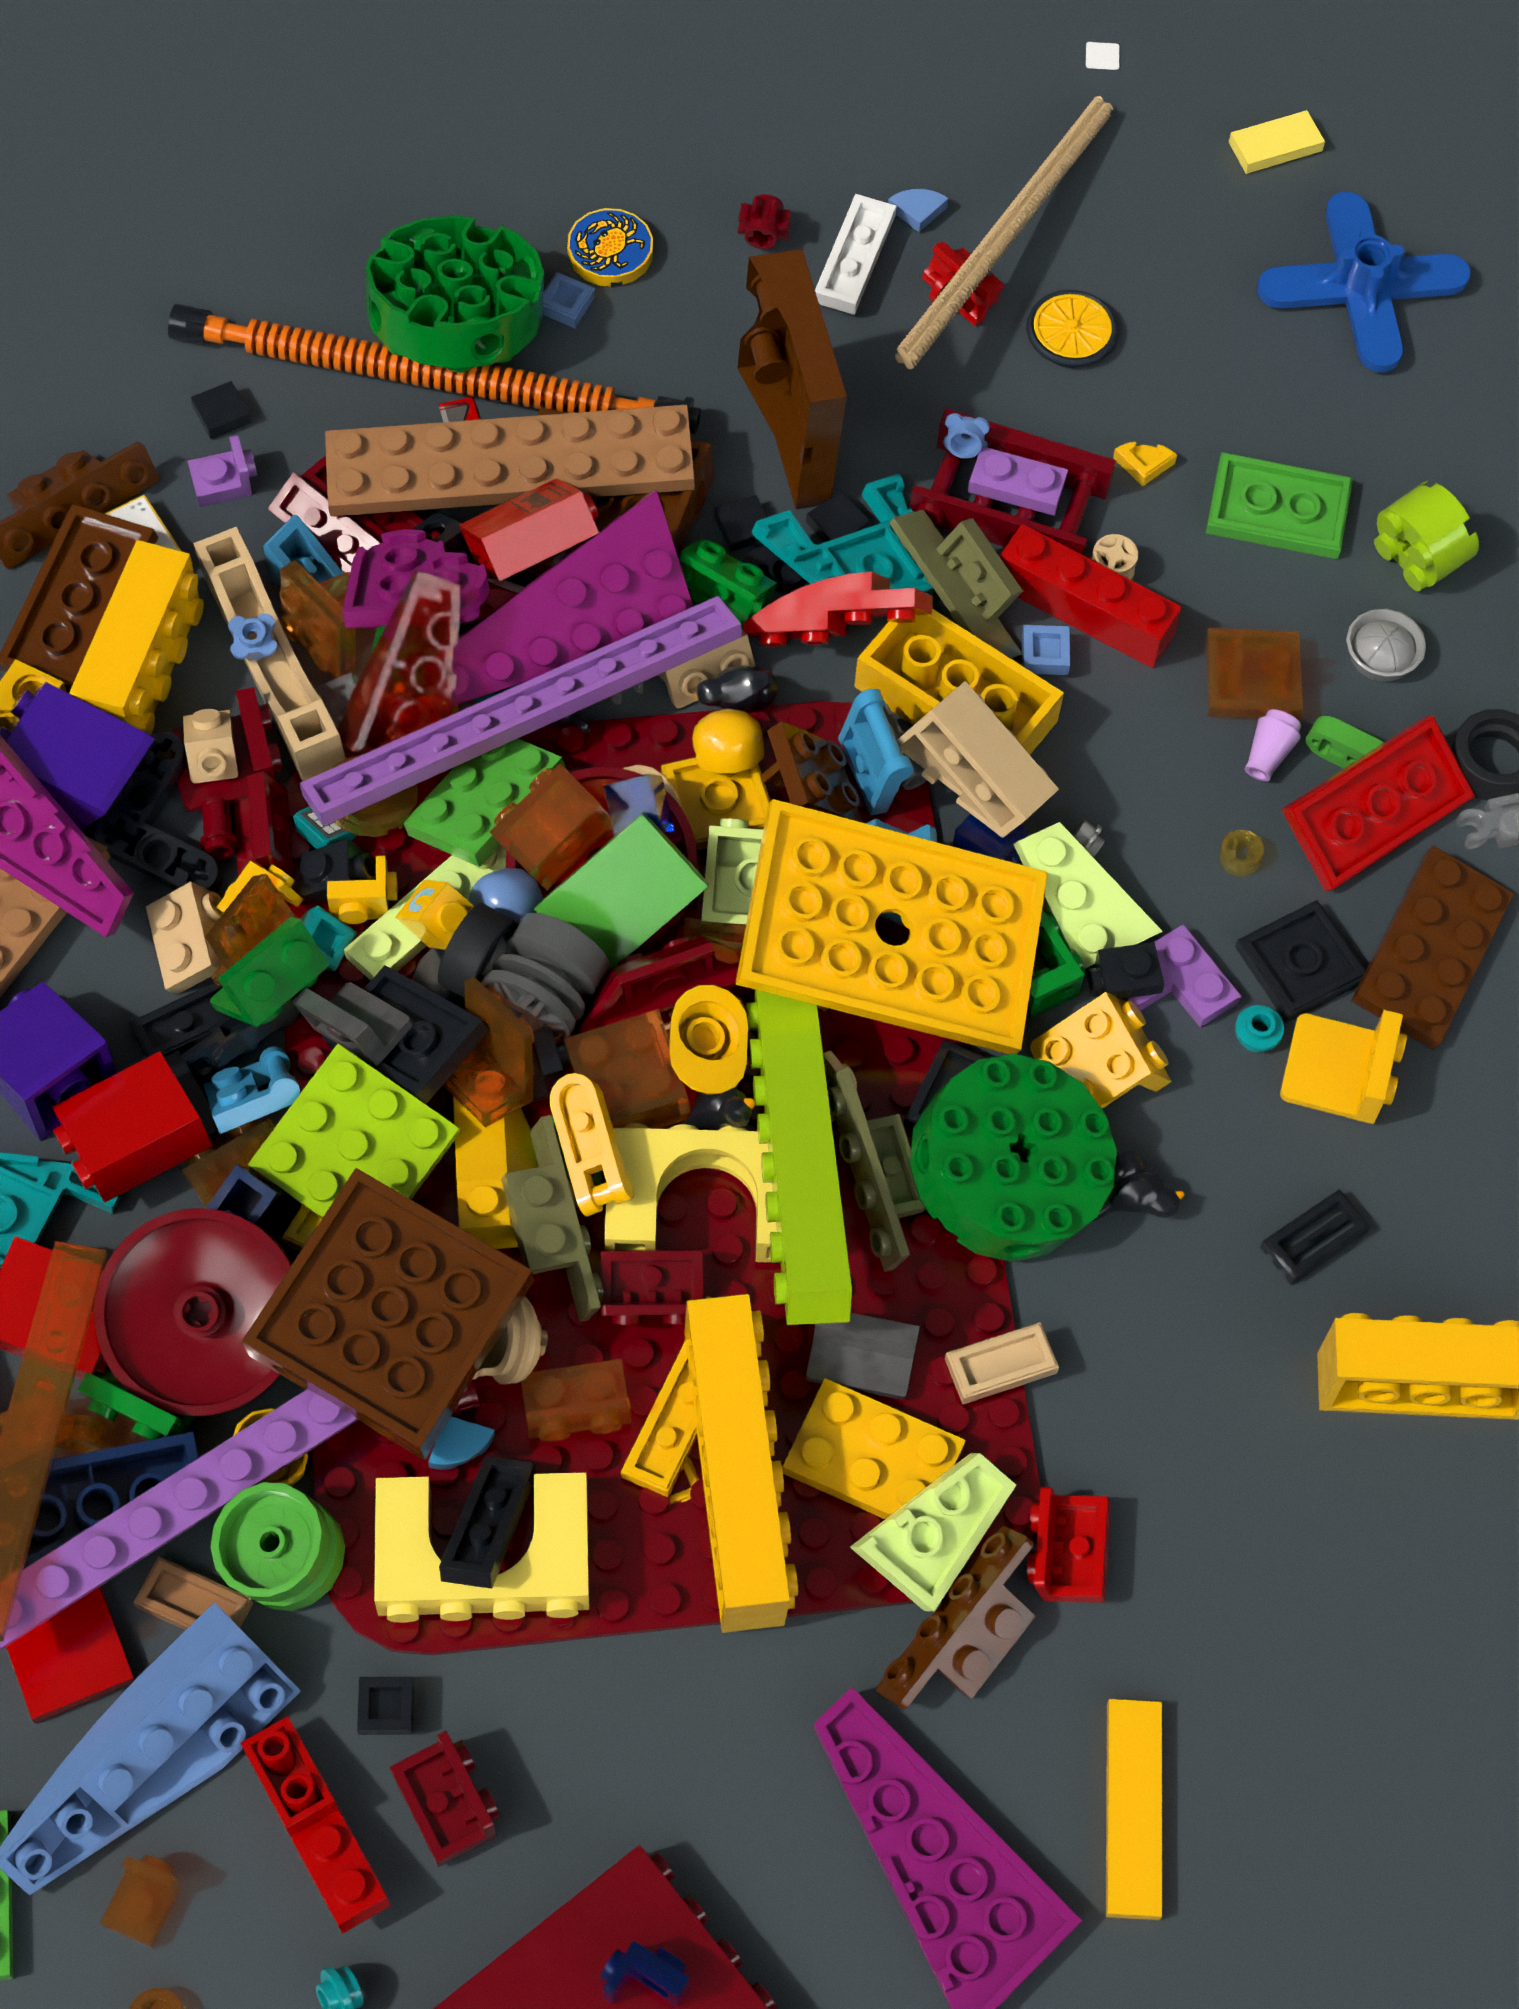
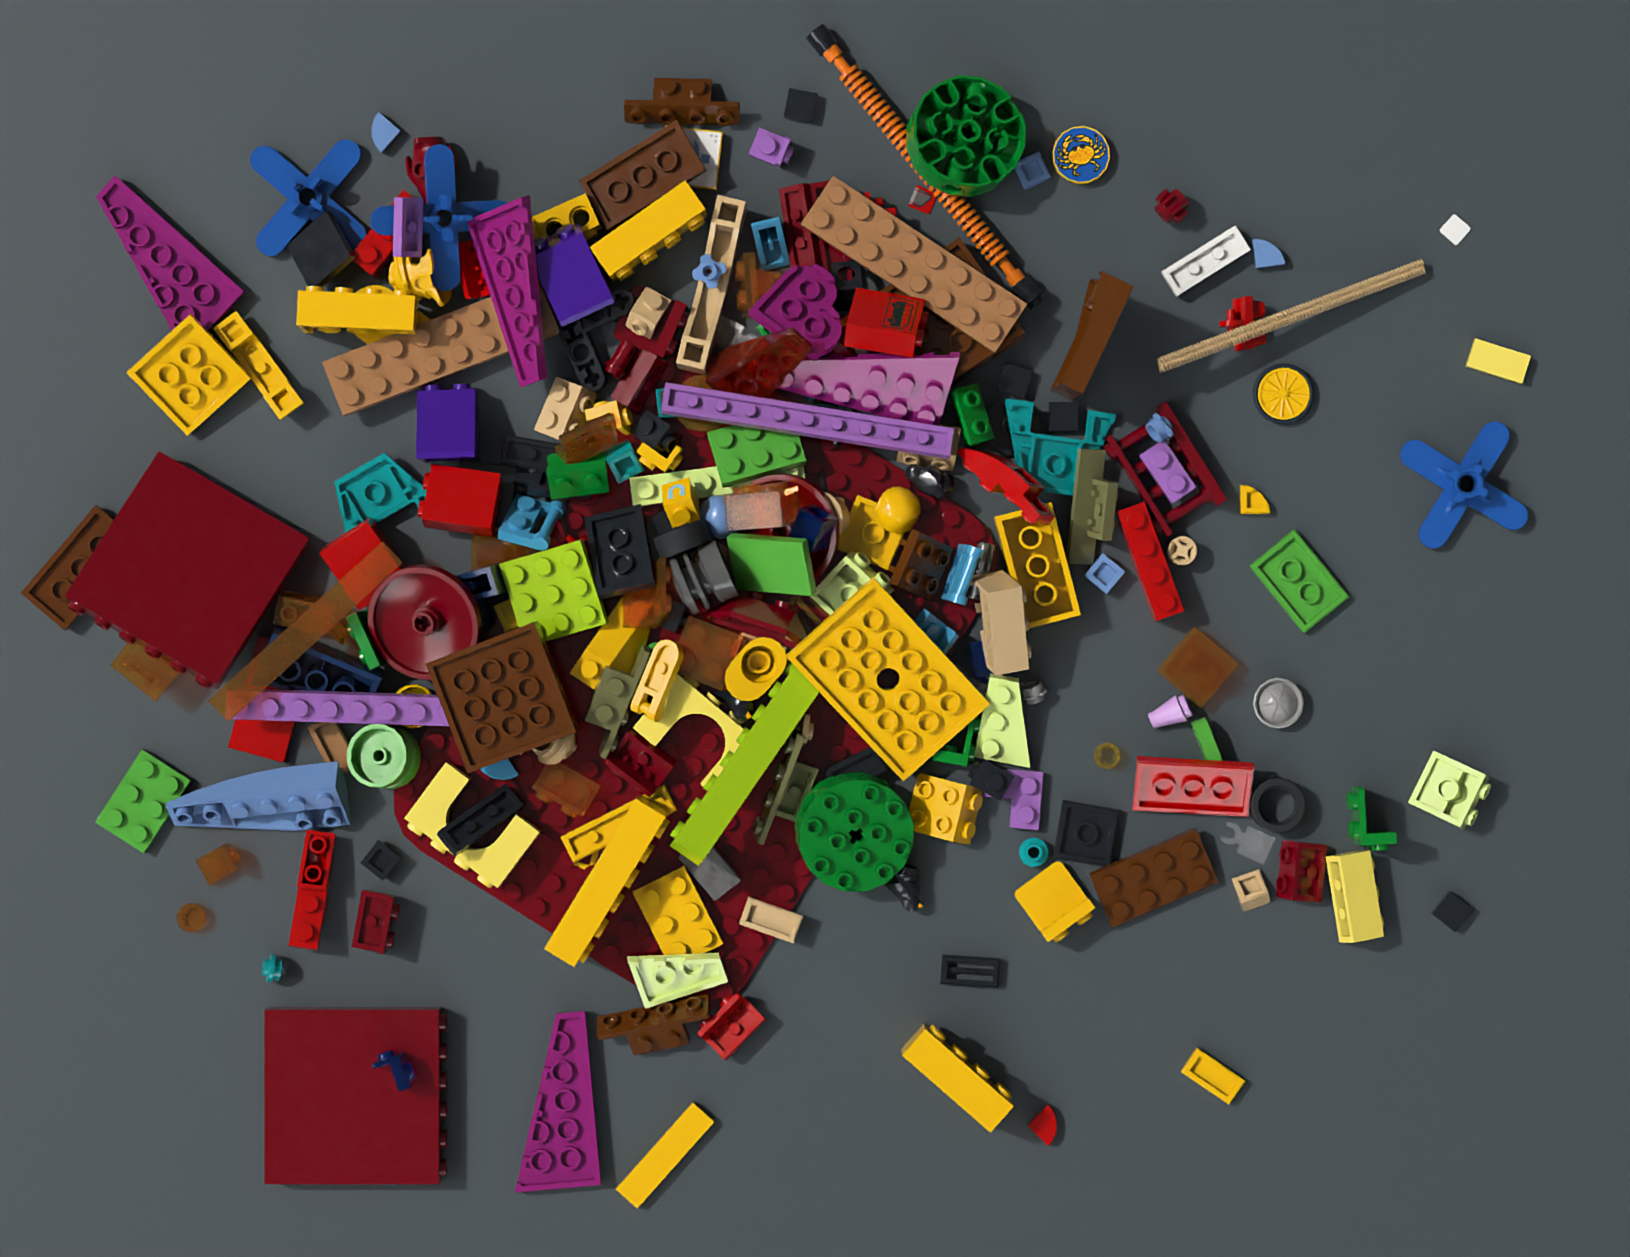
camera: 45 degrees right, 25 degrees up
flat silver panel [293,982,414,1067] -> none
lime brick [1374,481,1479,591] -> none

